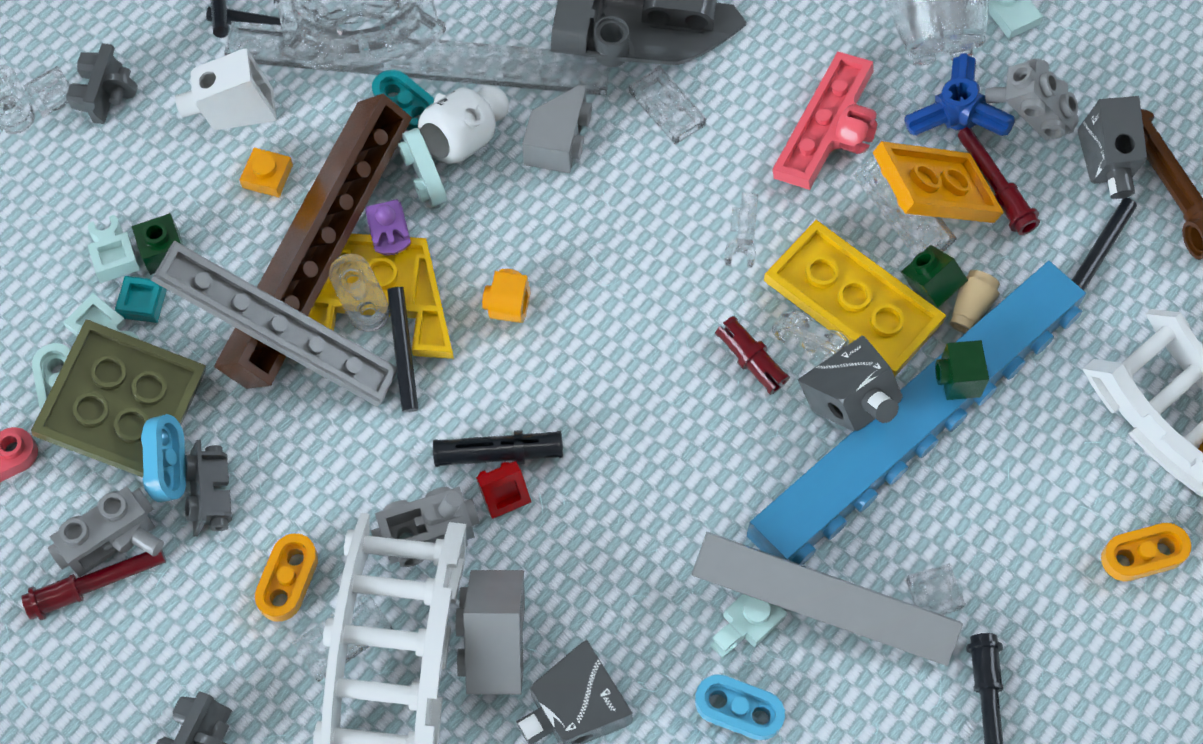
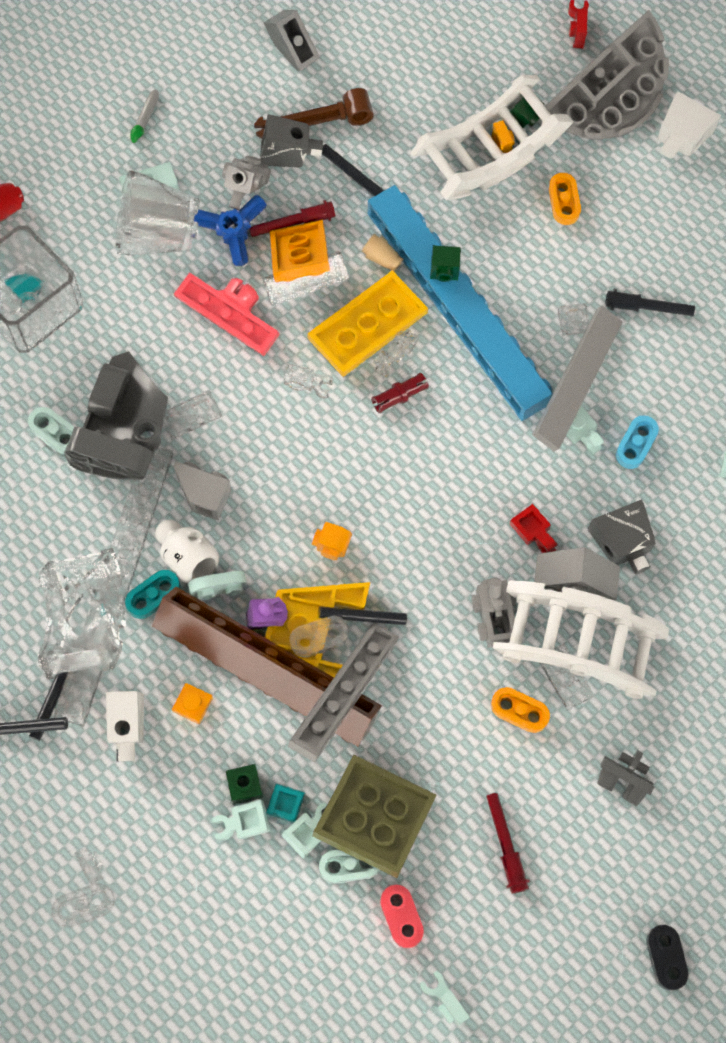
camera: 85 degrees left, 5 degrees up
light grey brick [47,486,164,577] -> none
dark grey hips [66,43,138,124] -> none
medium azure plate [141,414,186,503] -> none
dark grey hinge [185,440,232,536] -> none
black pin [433,430,563,467] -> none
red tile [476,461,531,519] -> none
dark grey torso [797,335,903,431] -> none
dark green plate [901,245,968,308] -> none
none -> red plate [510,504,558,553]

